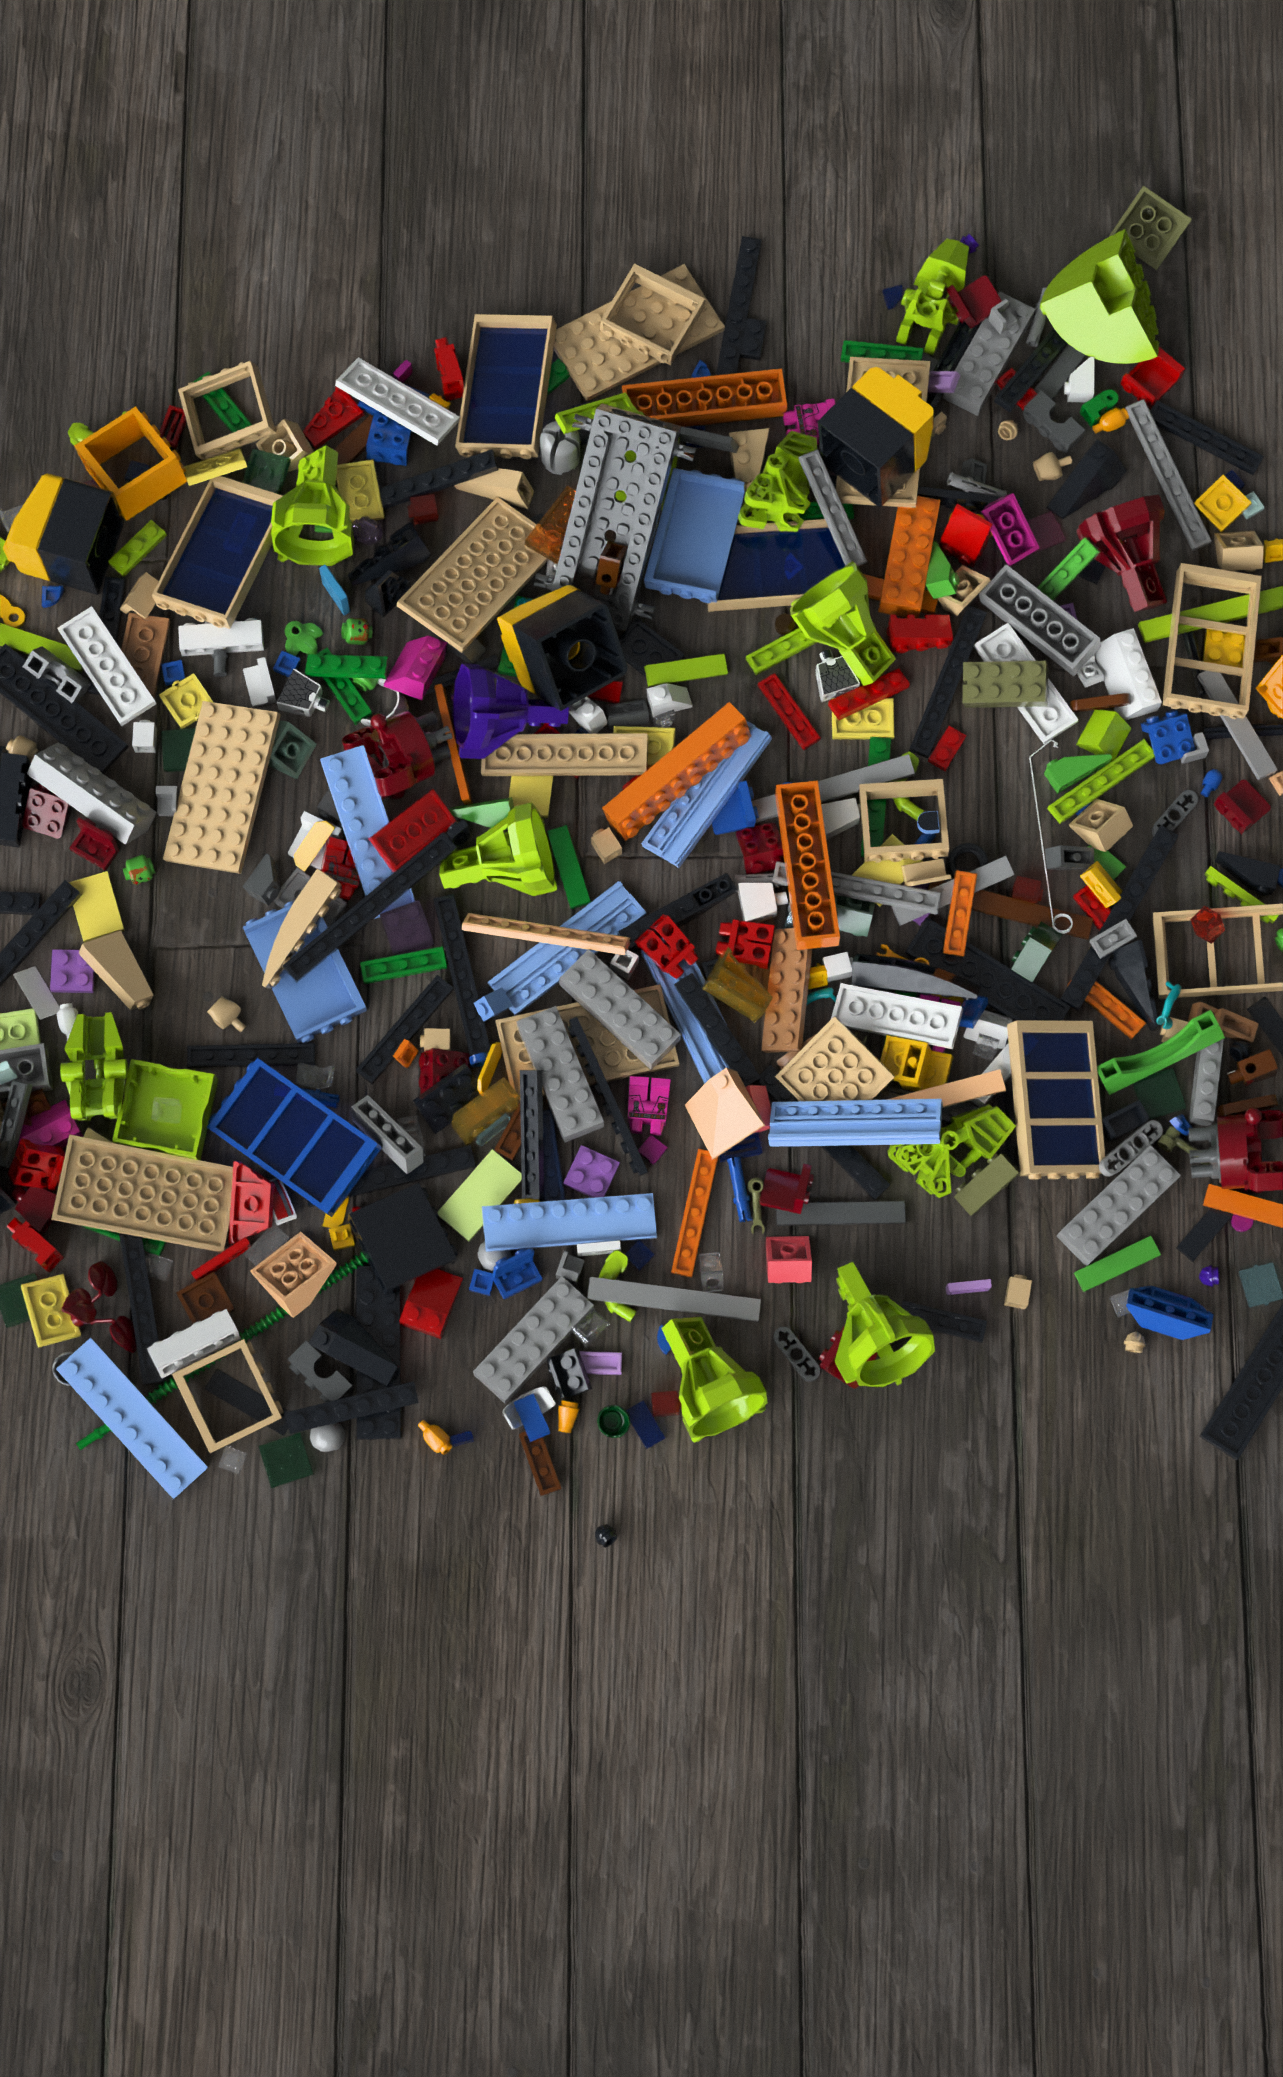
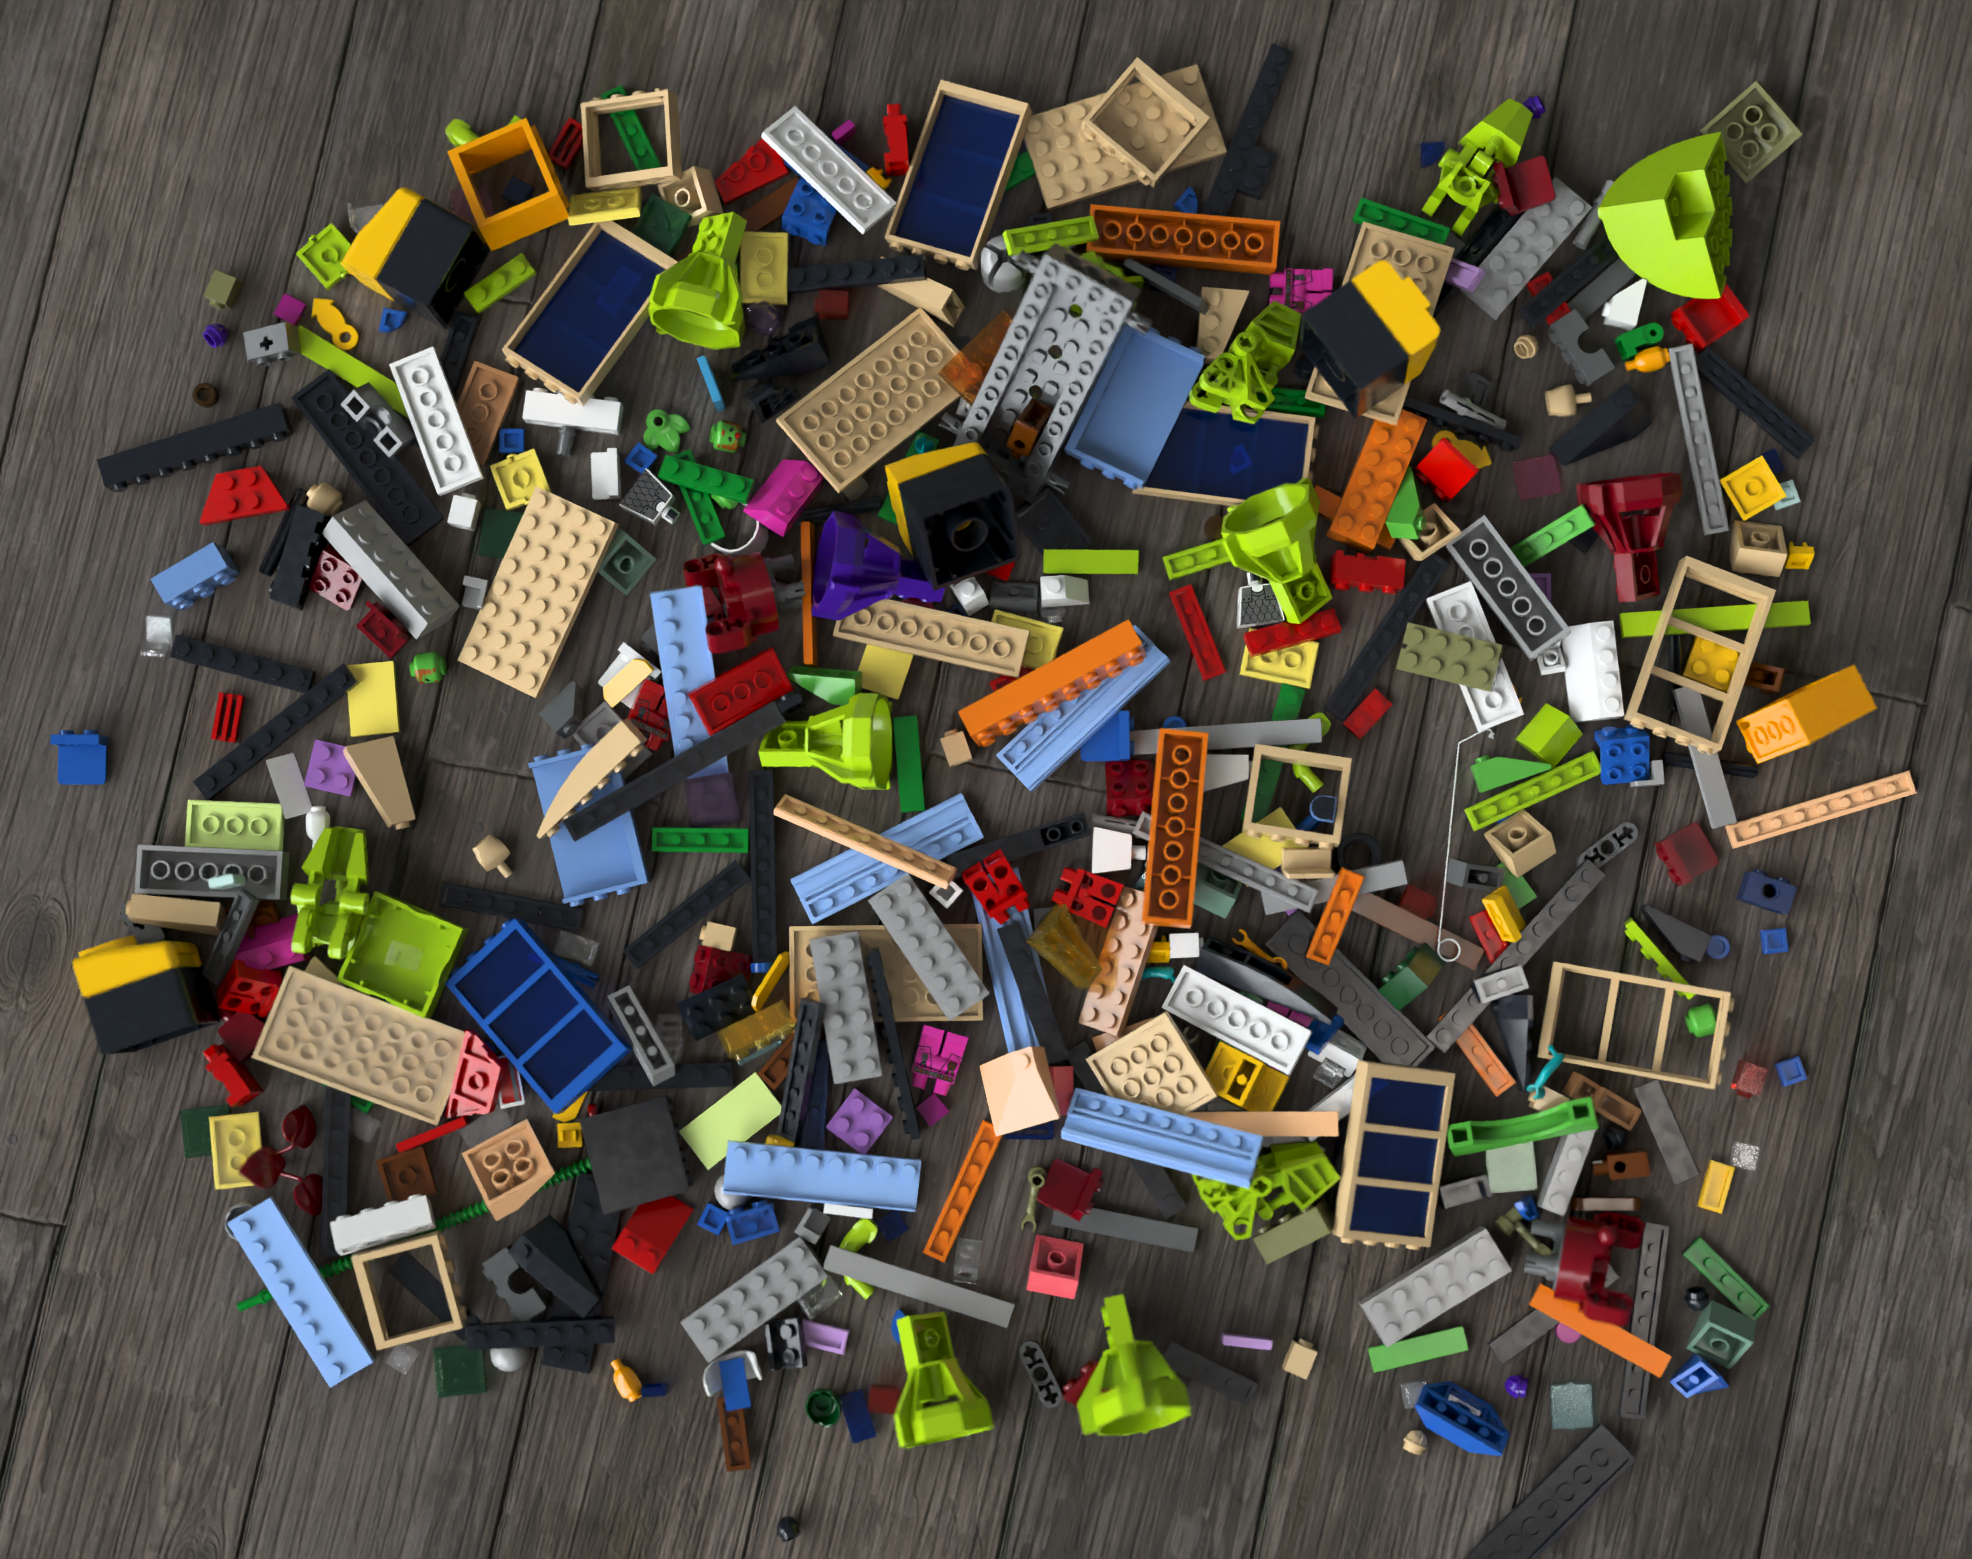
camera: 15 degrees right, 10 degrees up
tan panel [120,572,159,619] -> none
orange tile [393,1039,419,1068] -> none
medium blue brick [474,988,513,1021] -> none
light orange cone [558,1400,579,1433] -> none
blue pin [727,1157,752,1222] -> none
light grey tile [798,449,867,566] -> none
tan plate [931,412,947,438] -> none
dark pink slope [982,493,1040,566] -> none
light grey panel [989,298,1017,334] -> none
reddish brown beam [1070,693,1131,712] -> none
light grey beam [1099,1120,1163,1177] -> none
clear red brick [1190,905,1225,944] -> none
blue cylinder [1201,769,1222,797] -> none

